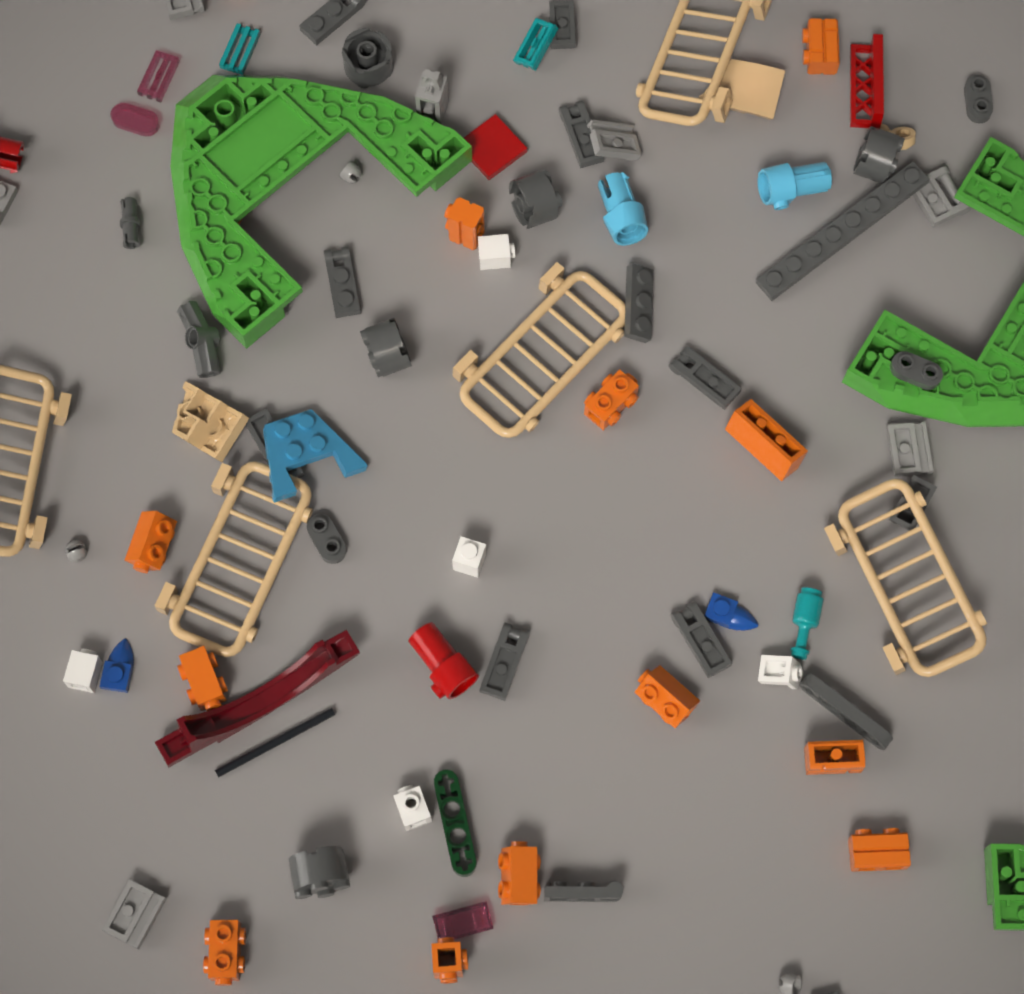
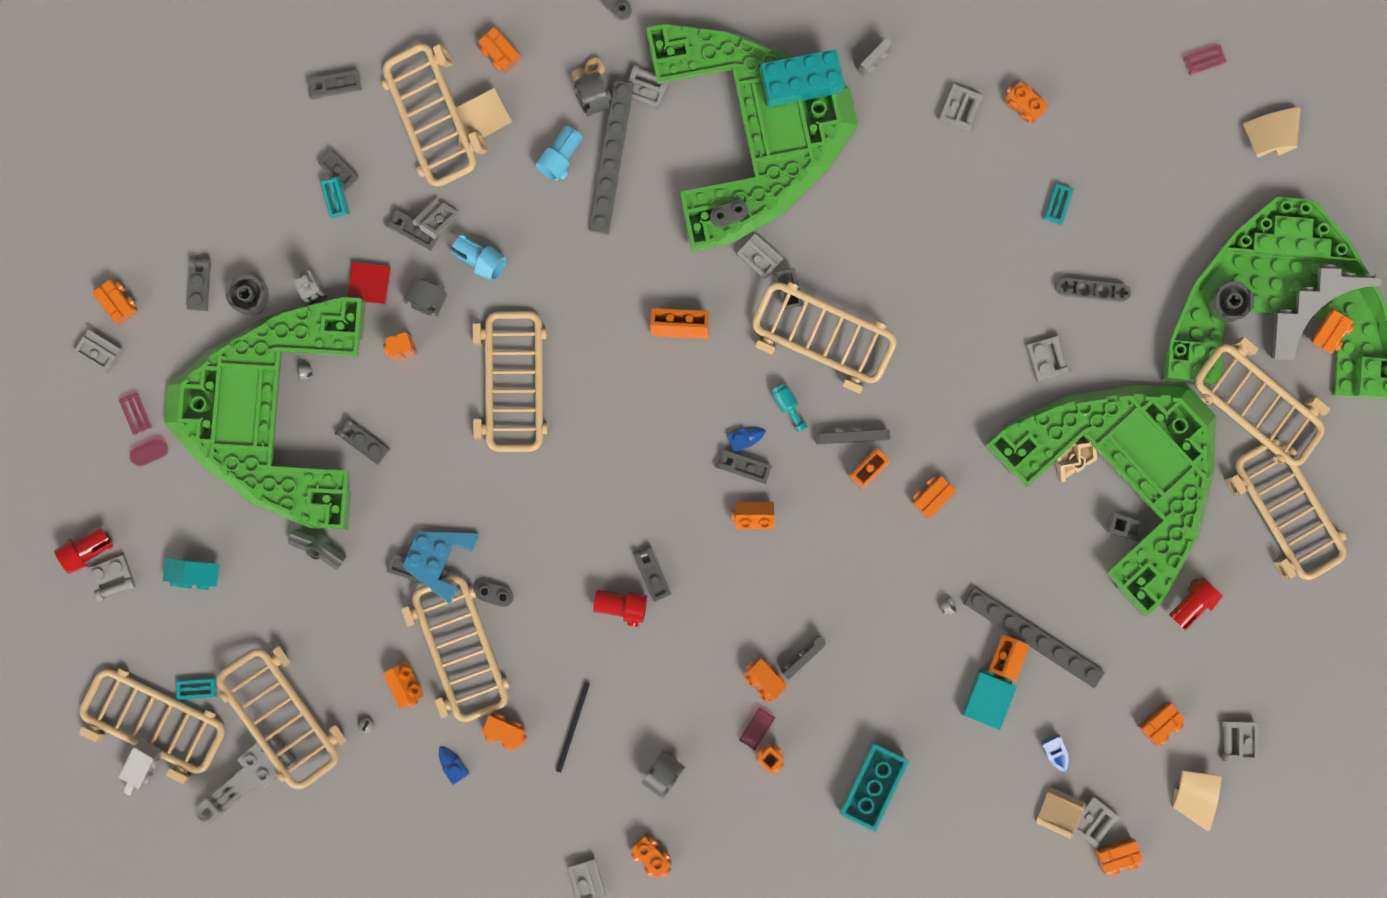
camera: 45 degrees left, 15 degrees up
white brick [63,649,103,693] -> none
dark grey pin [120,197,140,249] -> none
dark red slope [155,630,360,768] -> none
tan slope [172,381,249,462] -> none
teal tile [219,23,261,75] -> none
dark grey brick [360,318,412,378] -> none
white brick [393,785,432,831] -> none
dark green beam [434,770,476,877] -> none
white brick [452,536,486,578] -> none
white brick [478,234,515,270] -> none
orange brick [584,369,639,431] -> none
dark grey plate [624,263,653,343] -> none
dark grey plate [669,346,742,410] -> none
white bracket [758,655,803,689] -> none
red fence [850,34,884,129] -> none
none -> teal brick [163,558,220,590]

